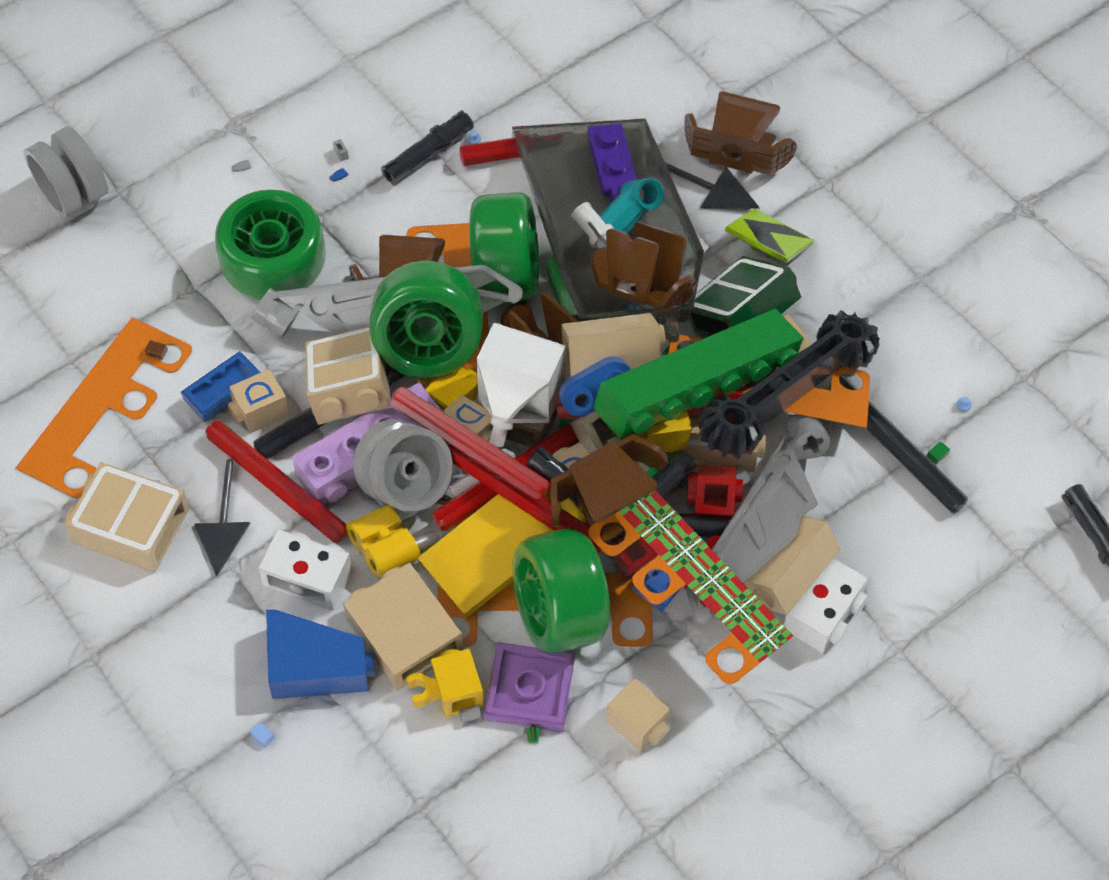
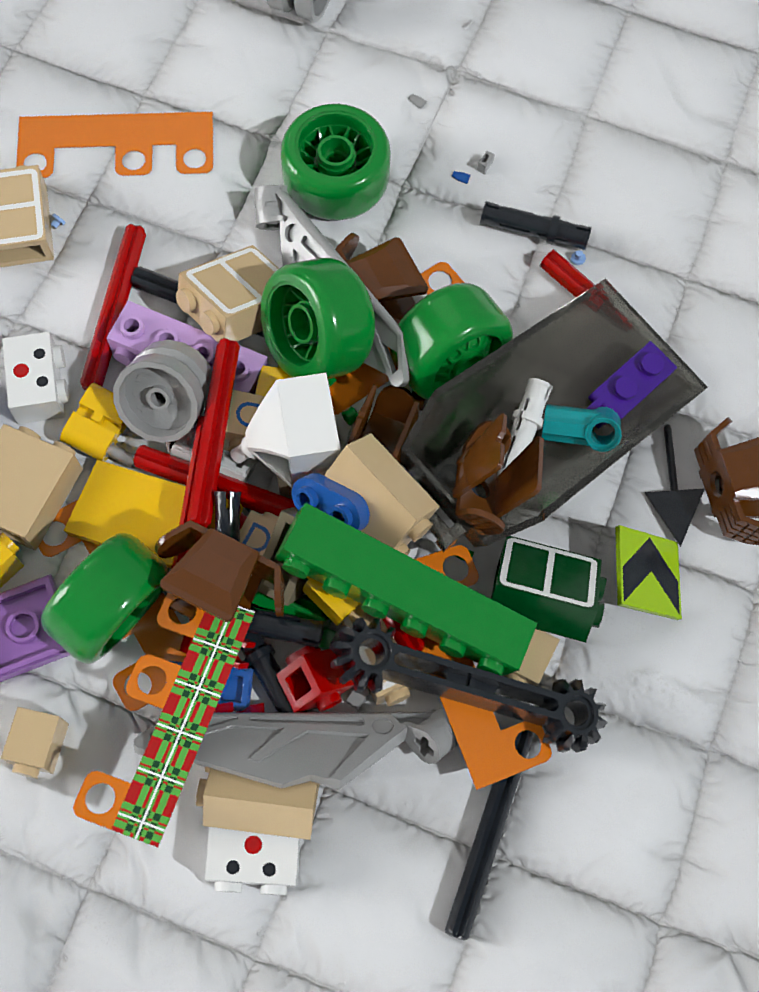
camera: 55 degrees right, 10 degrees up
reddish brown piece [145,340,168,360] -> none
blue plate [181,351,261,422] -> none
black piece [194,459,251,577] -> none
tan brick [228,369,290,434] -> none
green piece [927,441,950,465] -> none
light blue piece [956,397,972,412] -> none

